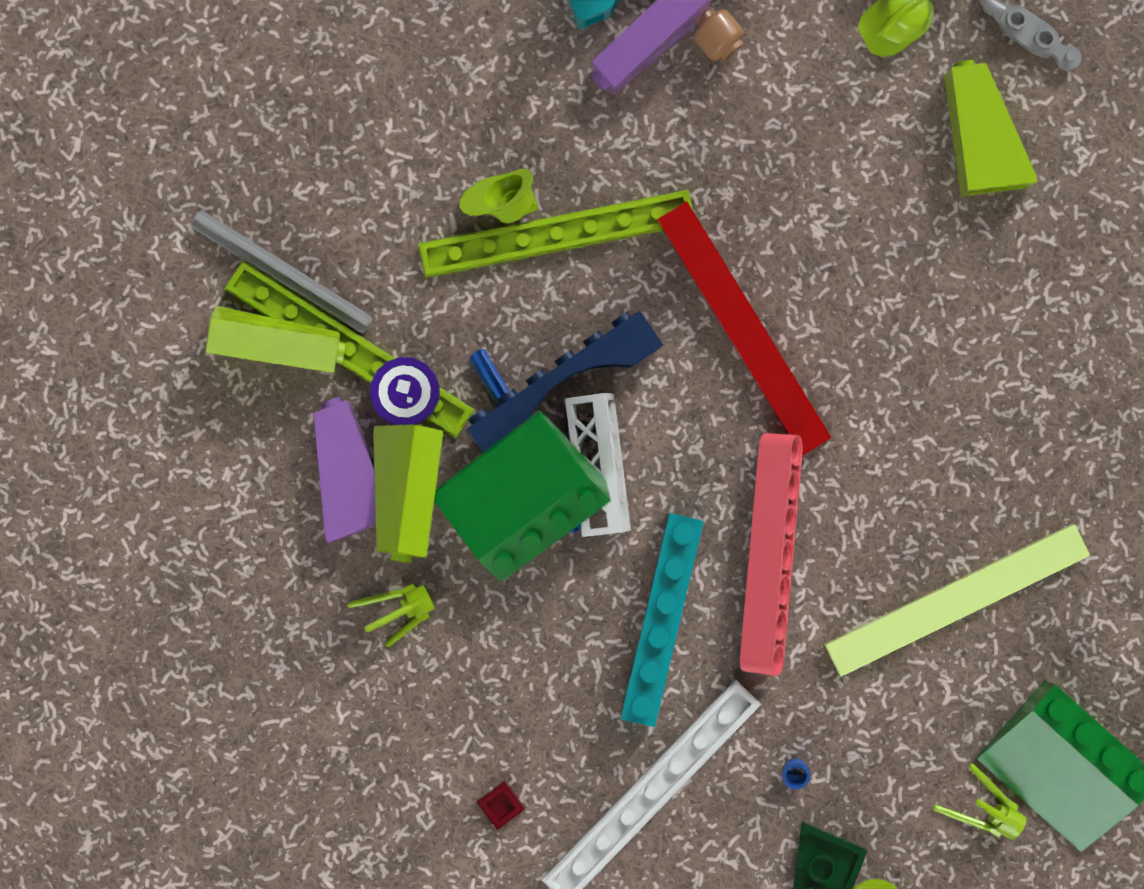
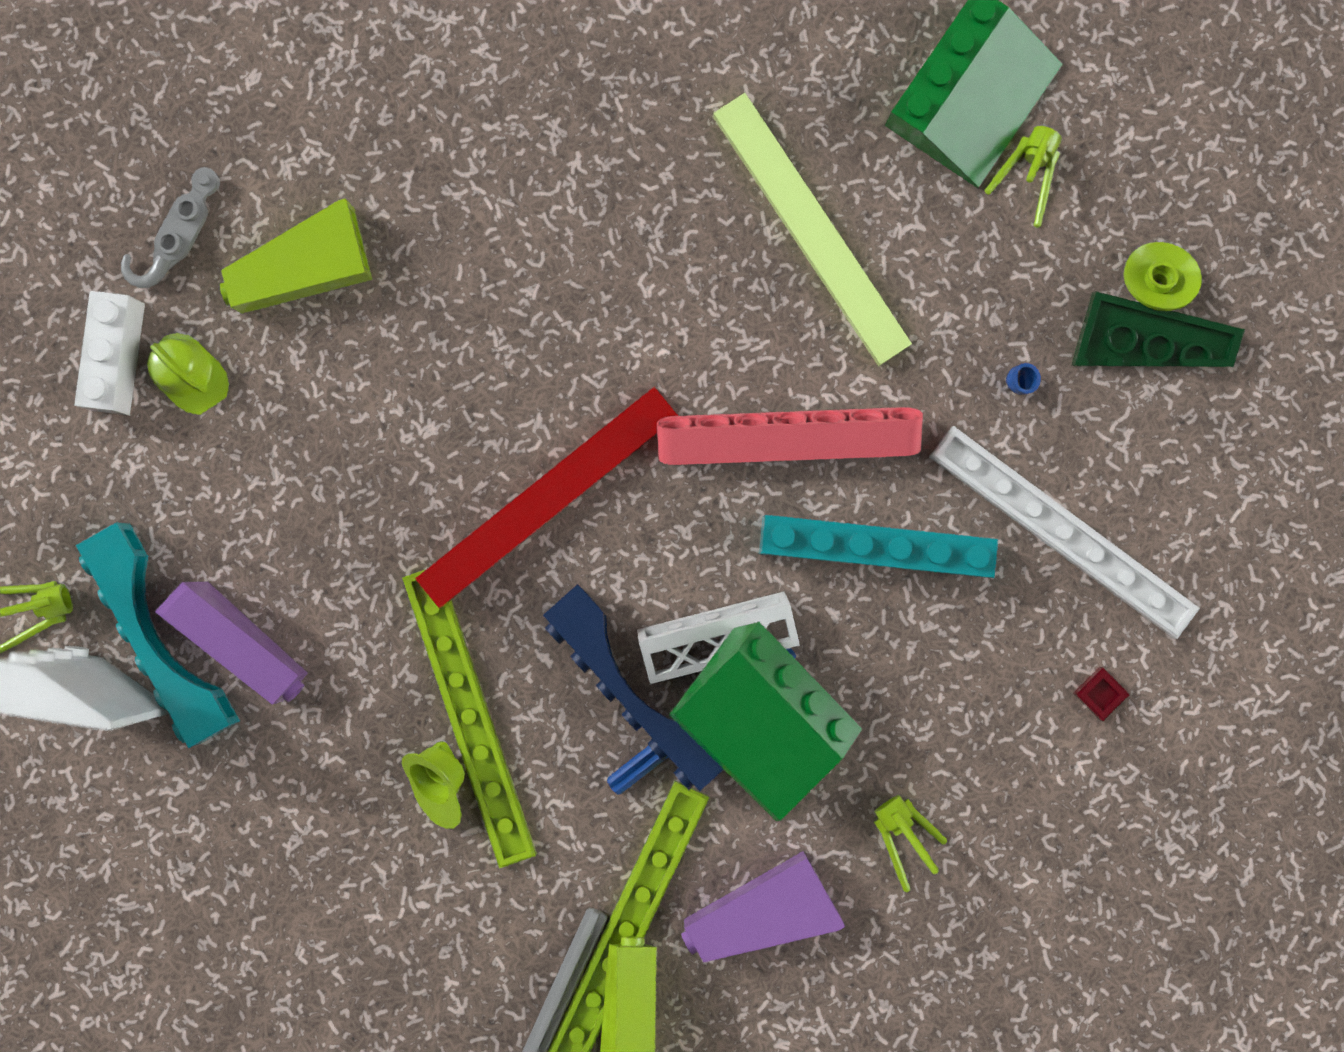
camera: 90 degrees left, 0 degrees up
dark purple tile [370,357,440,425] -> none
lime slope [373,424,443,563] -> none
medium nougat head [693,9,745,62] -> none

